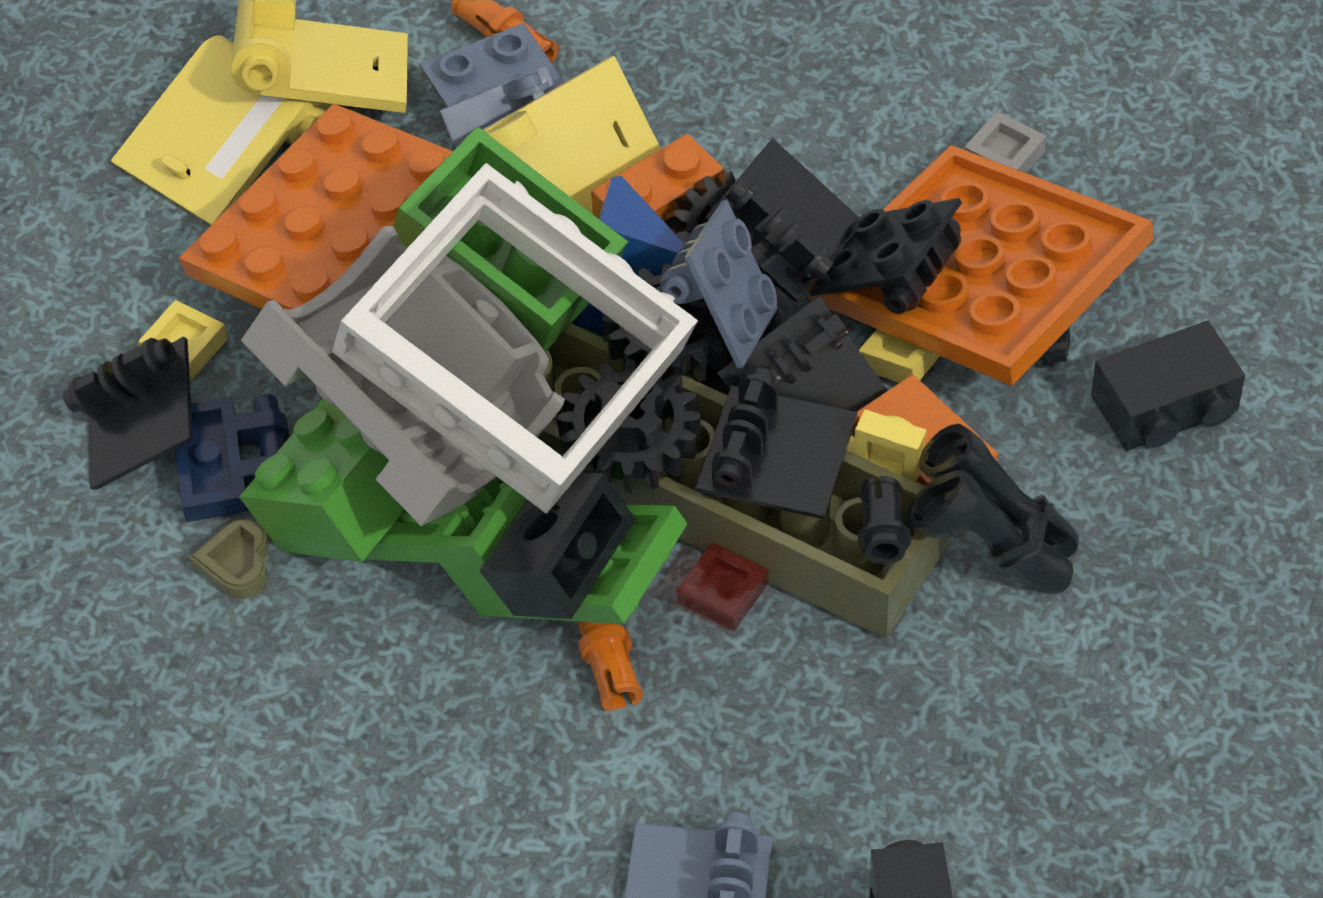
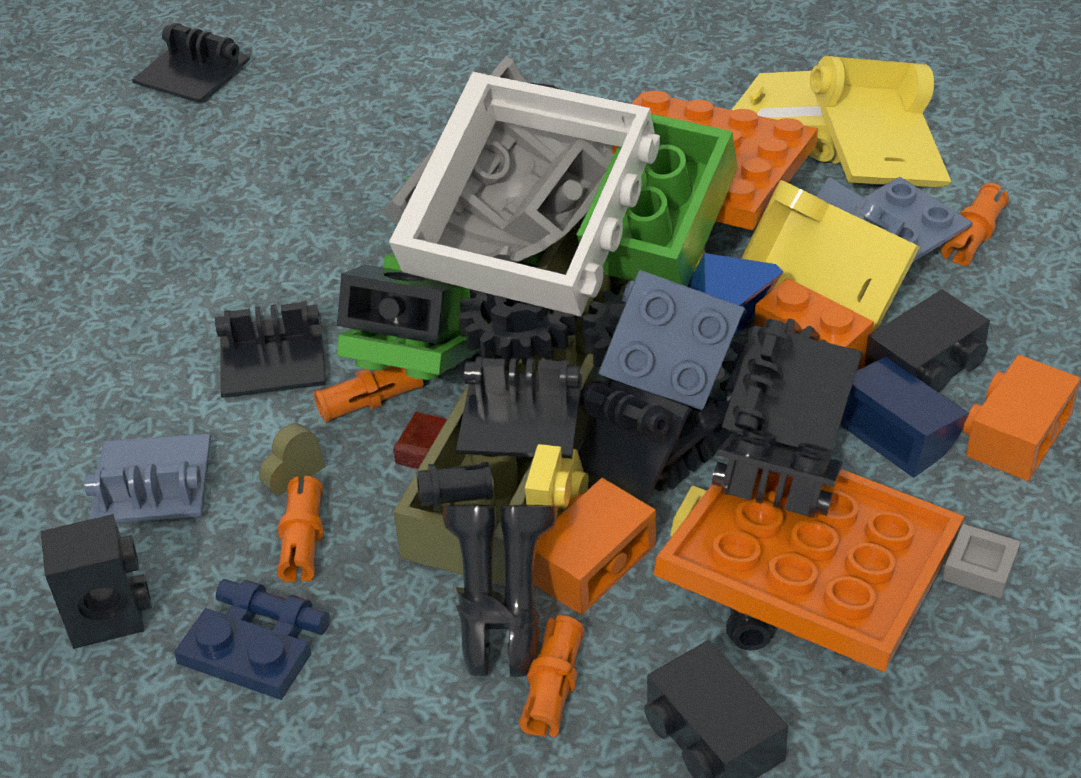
camera: 80 degrees right, 10 degrees down
none -> dark blue plate [174,579,330,700]
none -> black hinge [215,300,325,398]
none -> olive tile [259,423,325,496]
none -> orange pin [277,476,324,582]
none -> orange pin [519,615,584,738]
none -> dark blue brick [840,357,969,478]
none -> black brick [865,289,990,392]
none -> orange brick [963,354,1081,481]

